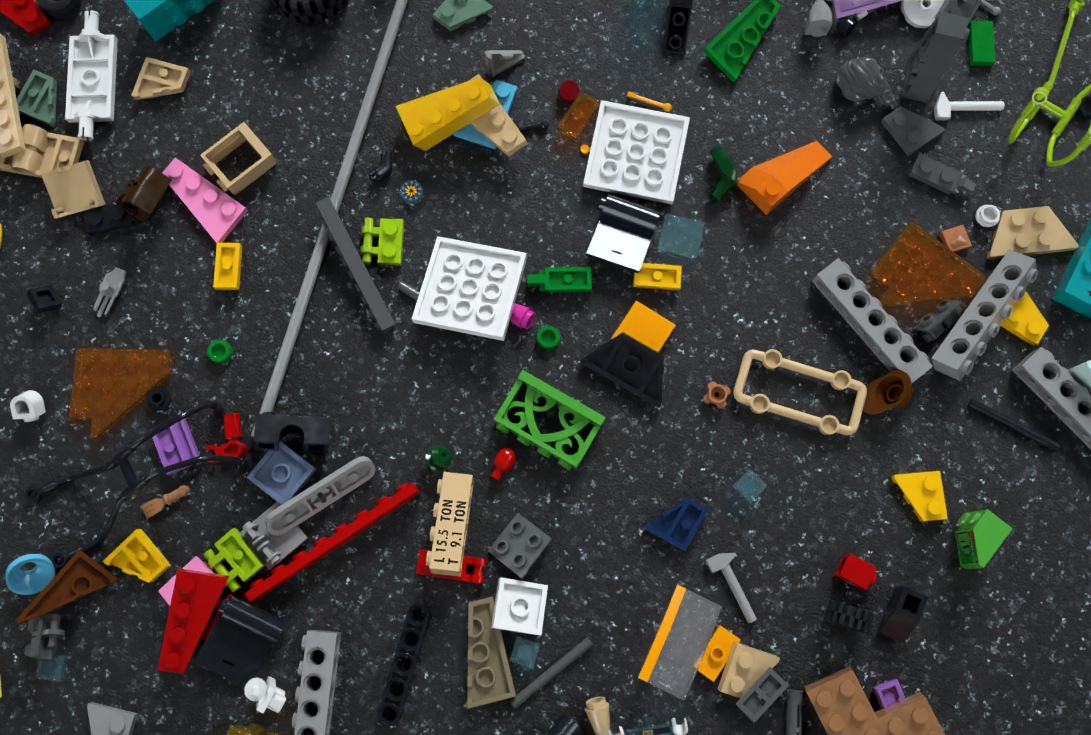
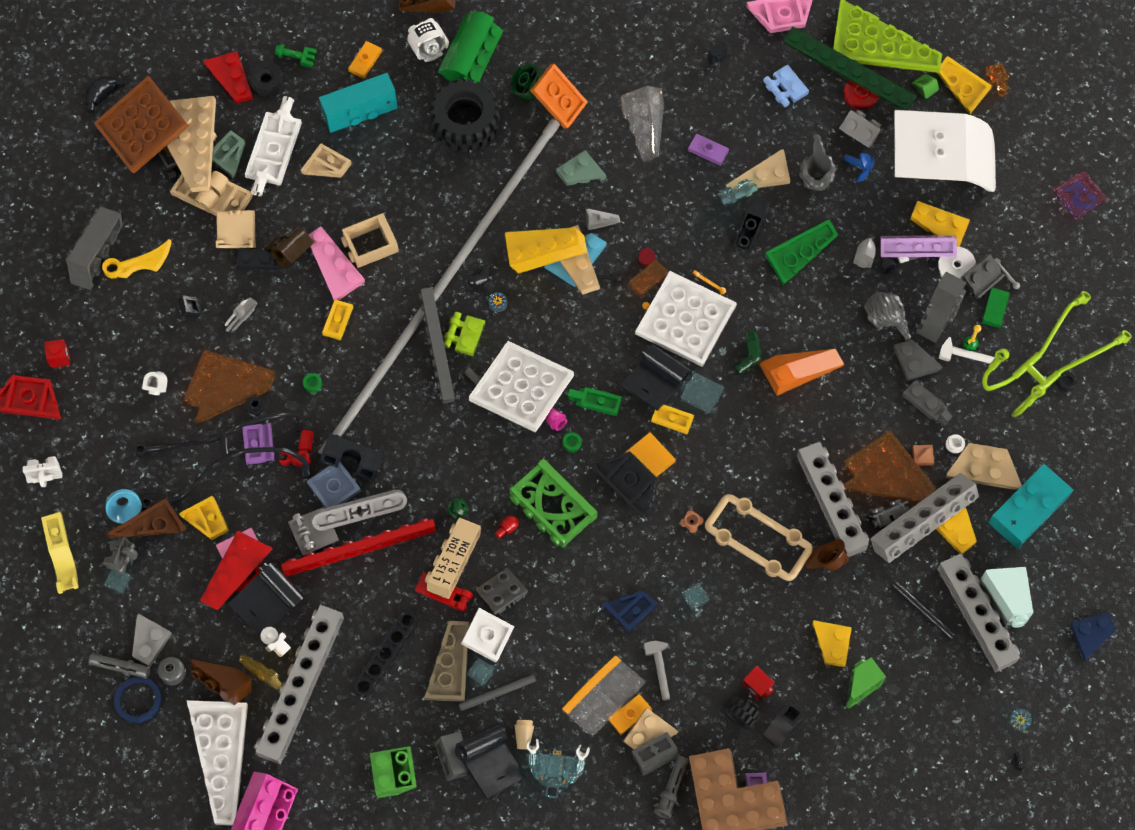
camera: 15 degrees right, 10 degrees down
medium nougat piece [140,485,190,519] -> none
lime plate [203,528,266,593] -> none
none -> green hinge [962,325,981,352]

